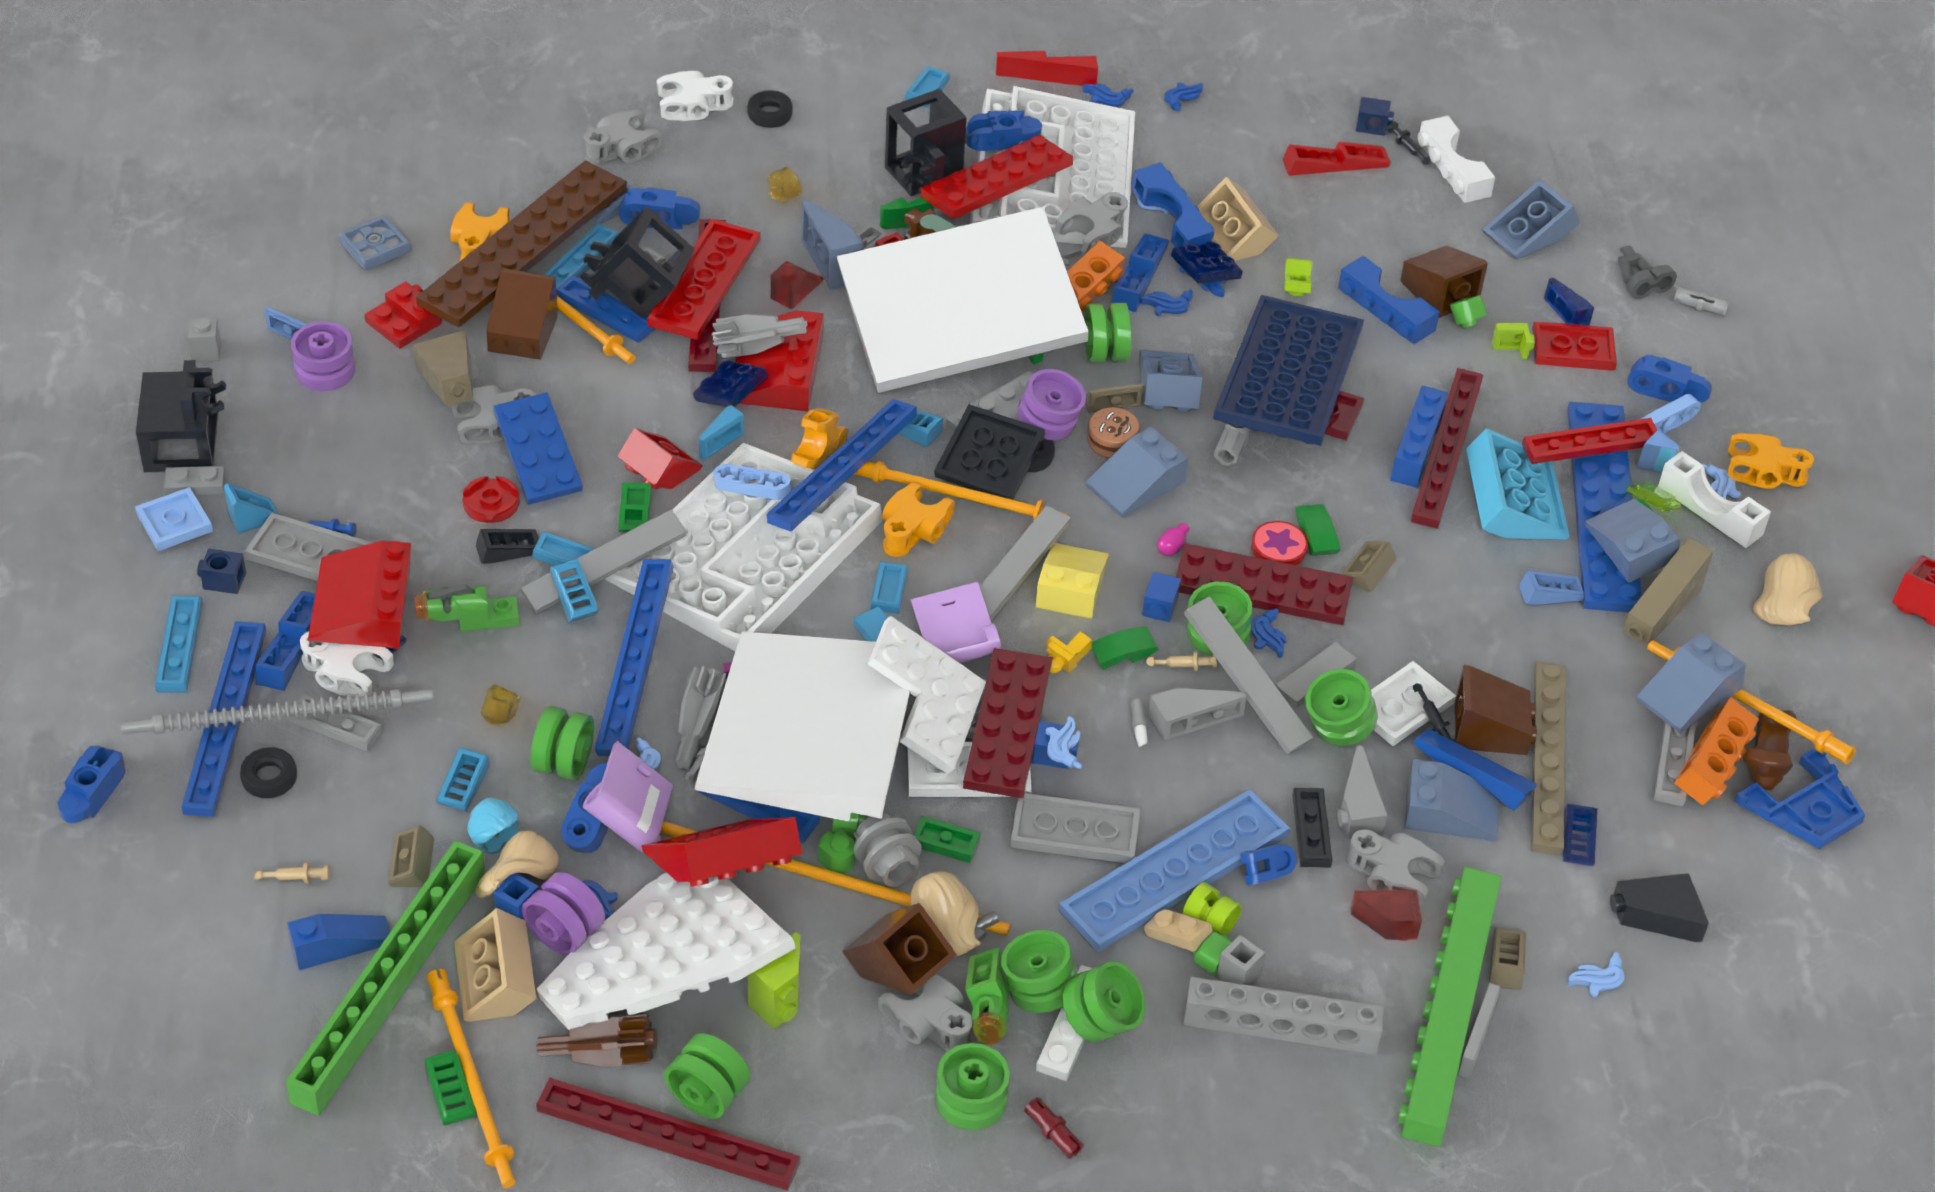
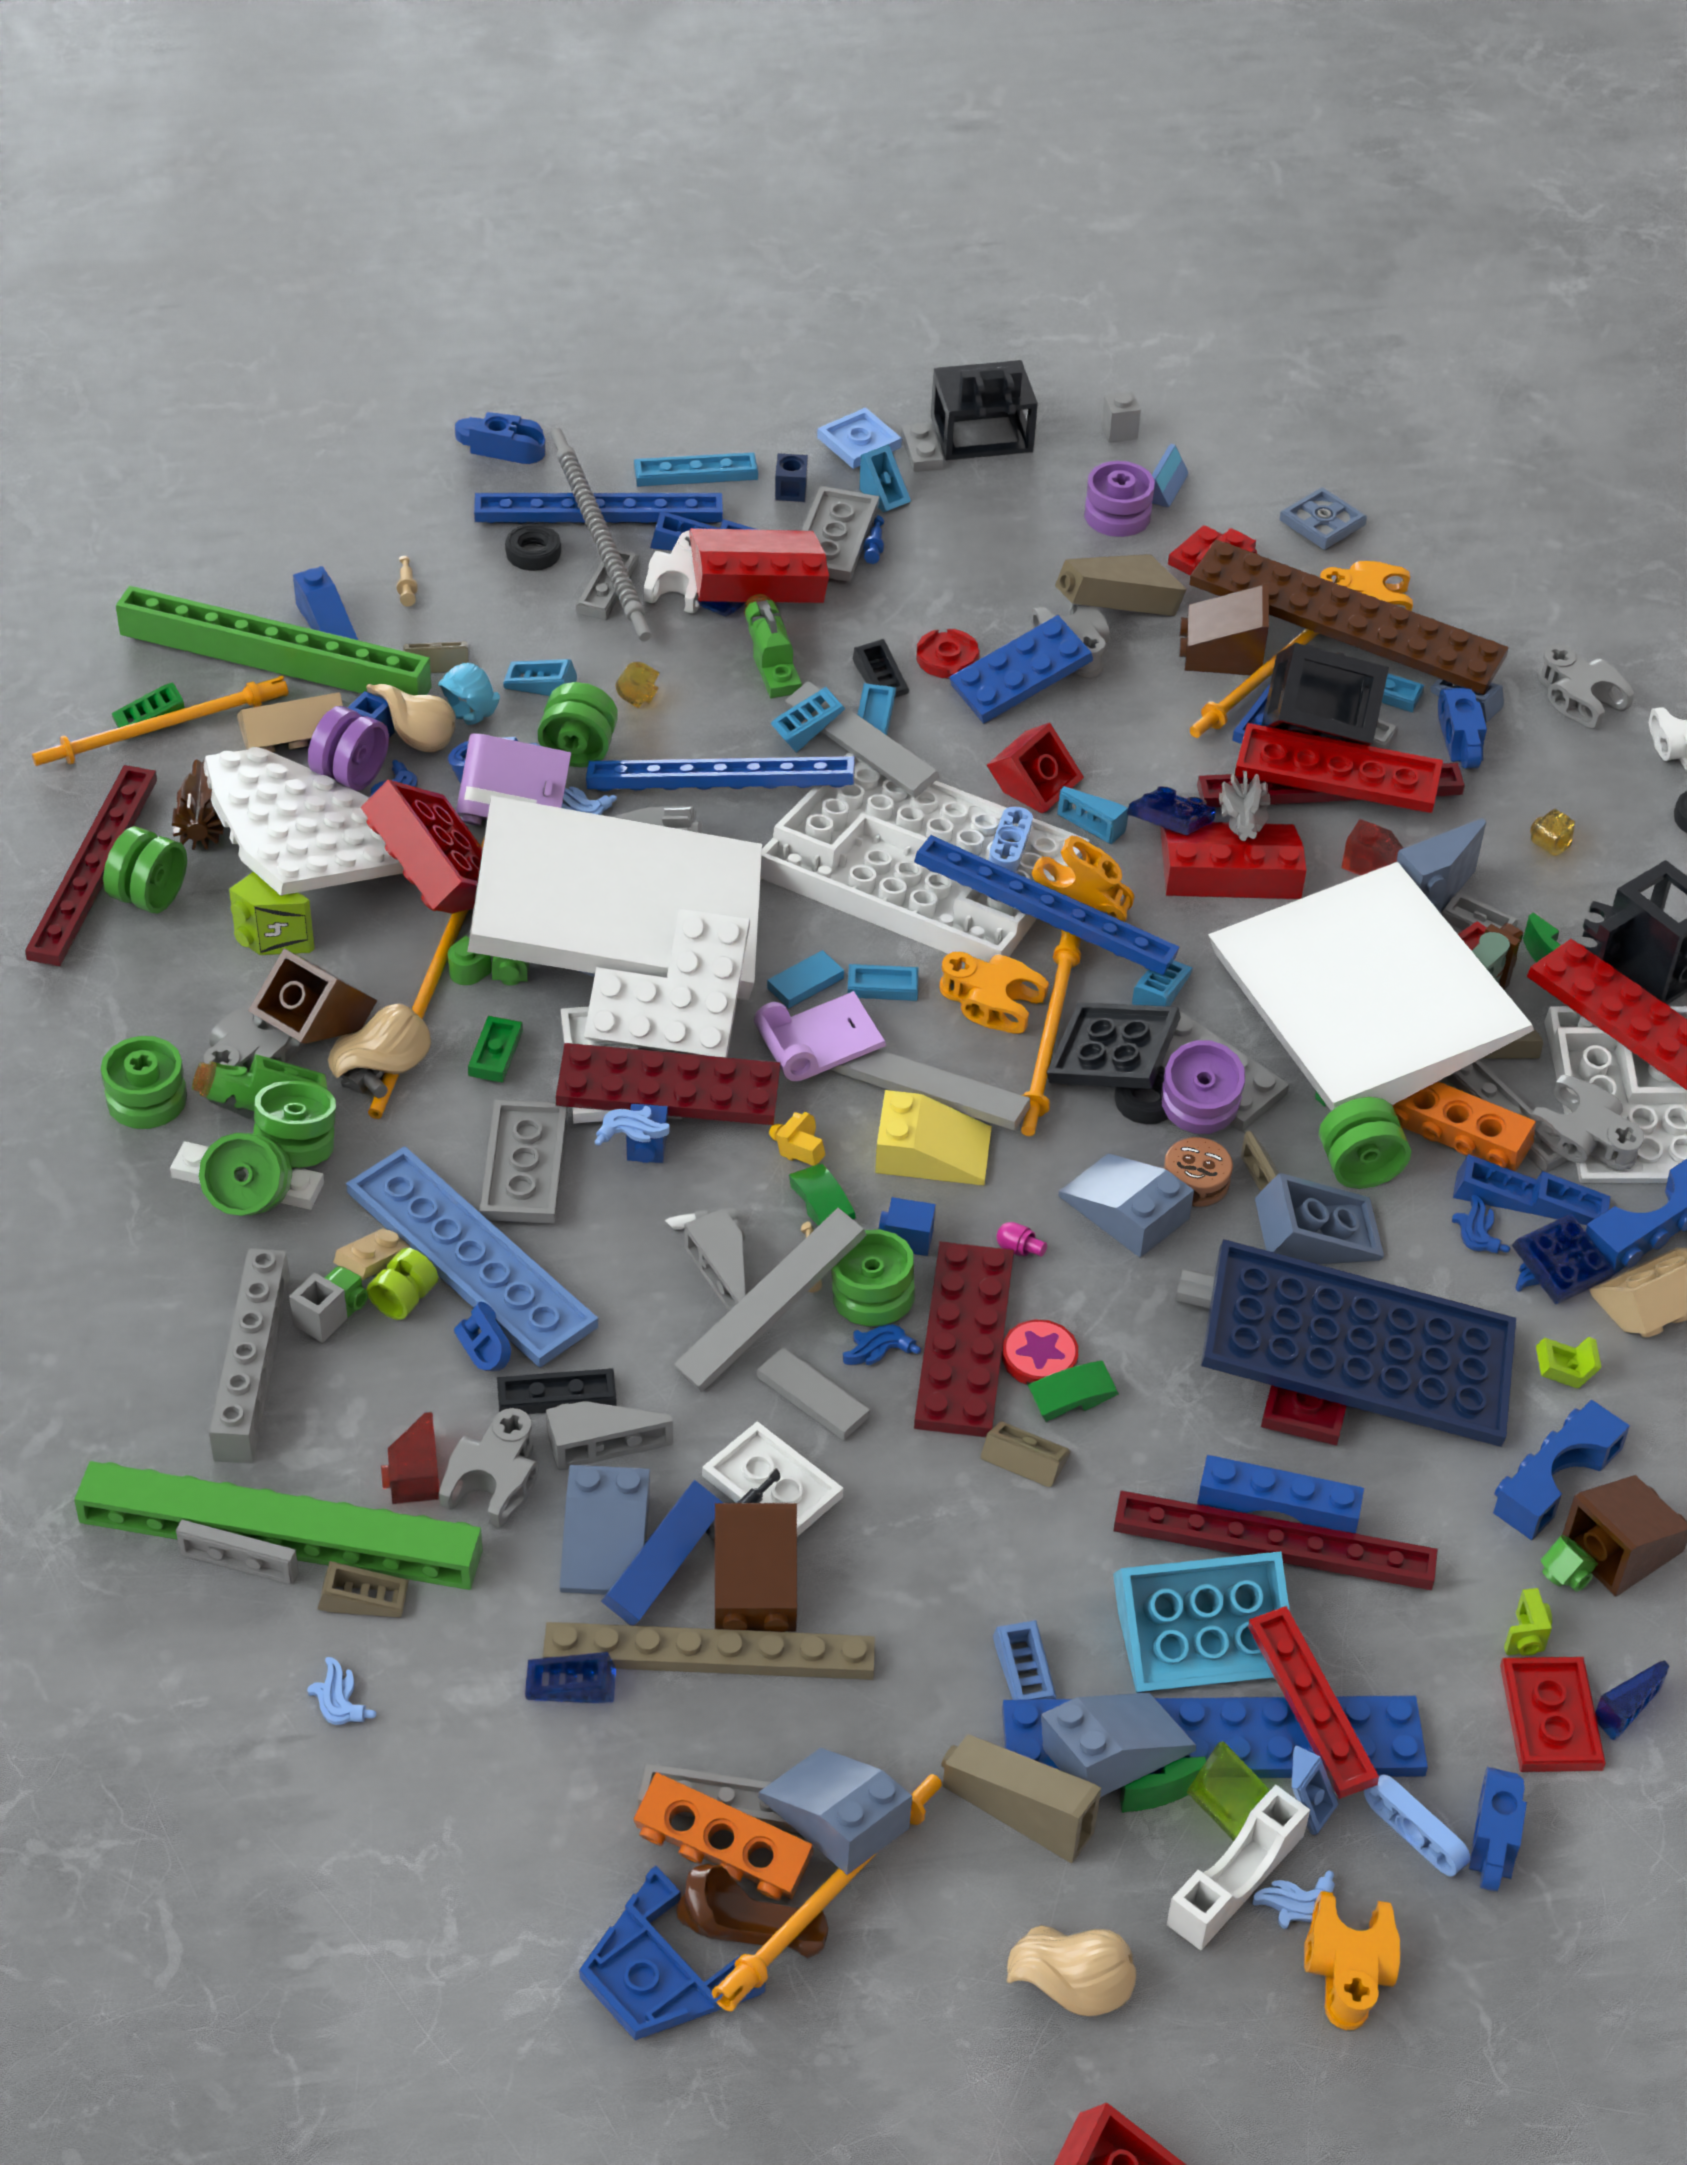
camera: 85 degrees right, 0 degrees up
green slope [618,483,651,532] -> none
light grey piece [854,813,922,887] -> none
dark red pin [1024,1097,1084,1159] -> none
bright green wheel [1305,668,1378,747] -> none
black slope [1610,873,1709,942] -> none

